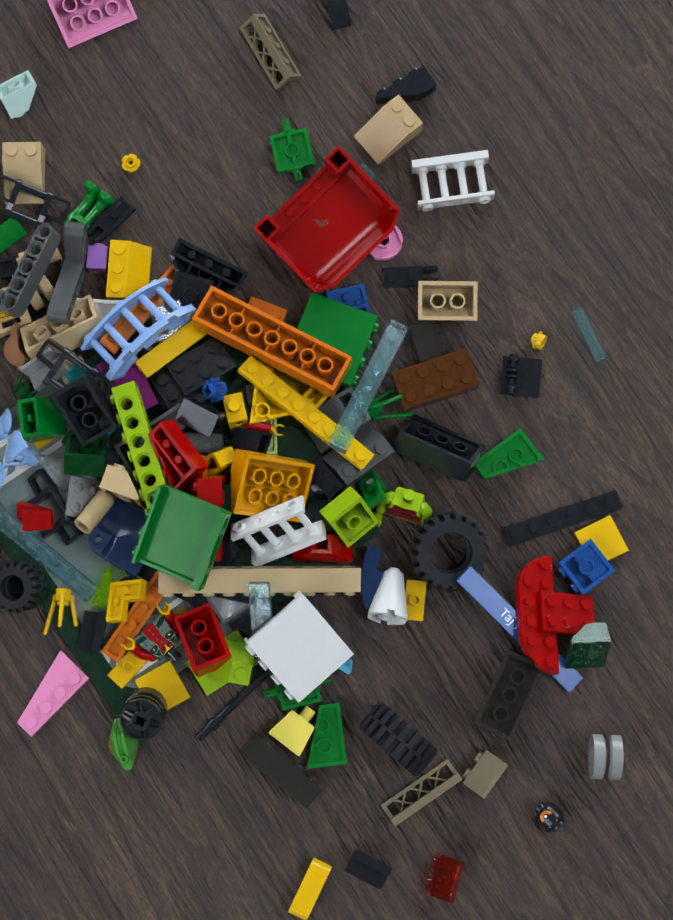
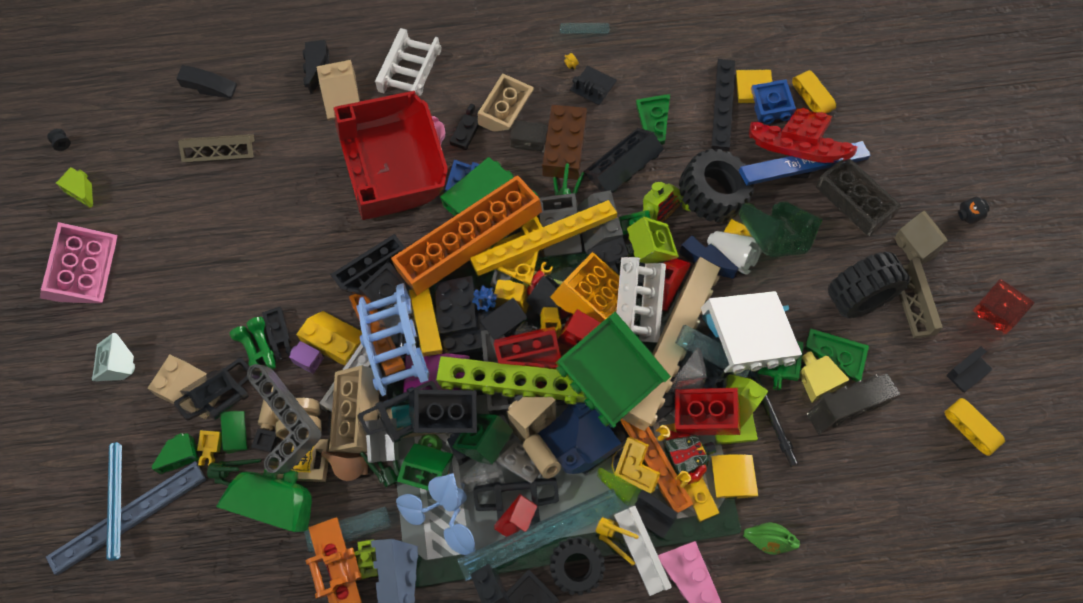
camera: 65 degrees left, 15 degrees down
dark grey beam [47,221,88,324] -> none
black wheel [119,687,168,740] -> none
yellow plate [122,154,140,172] -> none
green plate [269,119,315,183] -> none
clear light blue plate [327,319,409,454] -> none
clear green slope [564,622,611,669] -> none
light grey wheel [588,734,624,780] -> none
none -> black panel [180,370,233,409]
none -> white fence [614,506,672,596]
none -> black gear [701,369,728,389]
none -> clear green windscreen [739,201,823,258]
none -> yellow beam [792,70,836,114]

